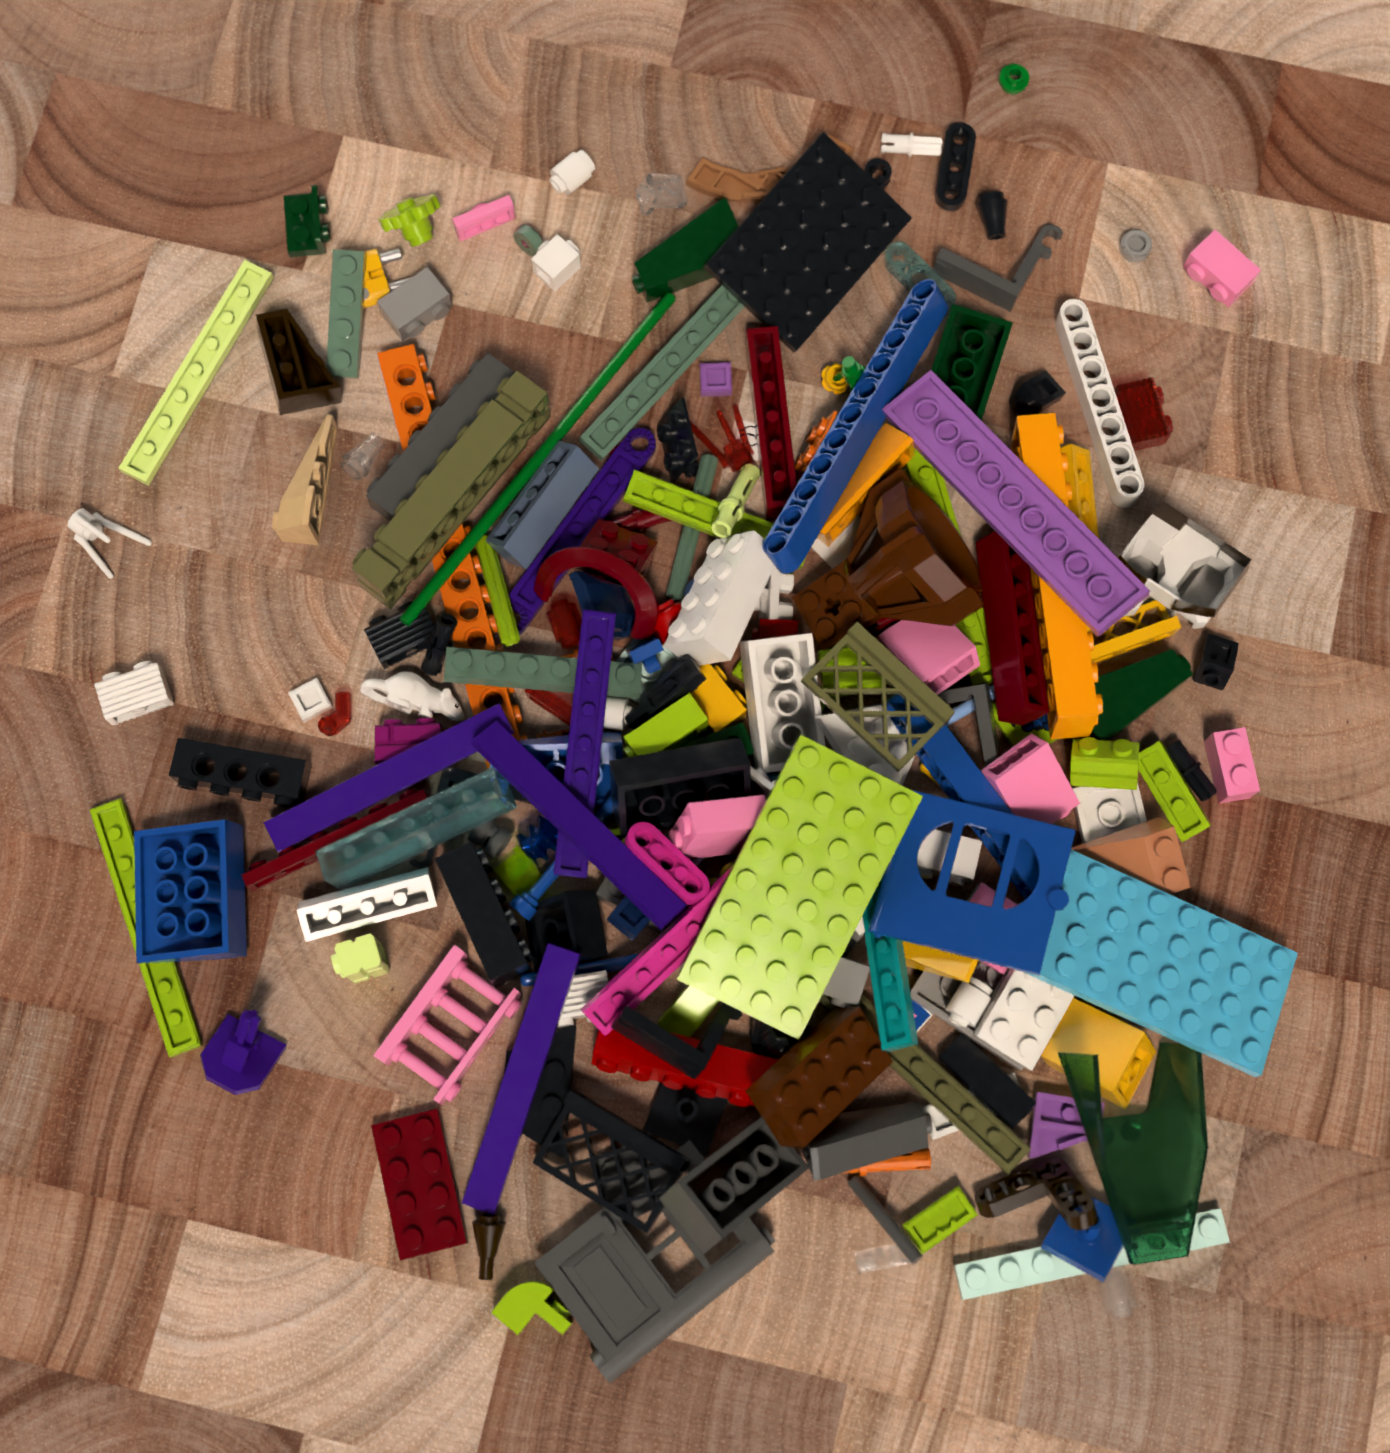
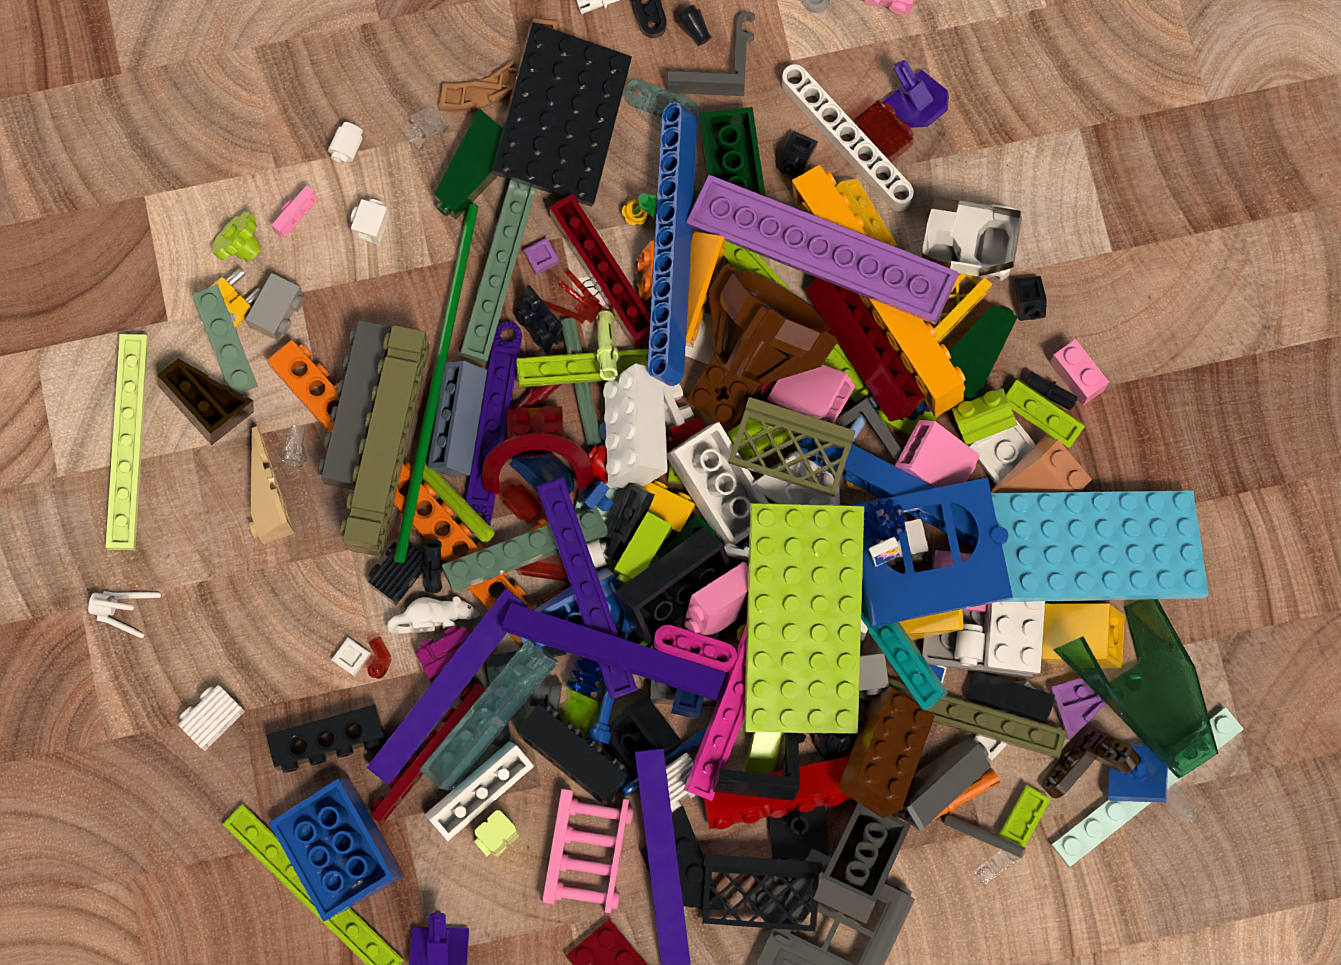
camera: 25 degrees left, 0 degrees up
dark green bracket [283,185,331,258] -> none
sand green tile [513,225,543,257] -> none
black bush [864,158,892,189] -> none
none -> clear blue gear [863,498,907,545]
none -> white tile [869,537,901,567]
none -> dark purple piece [882,60,949,128]

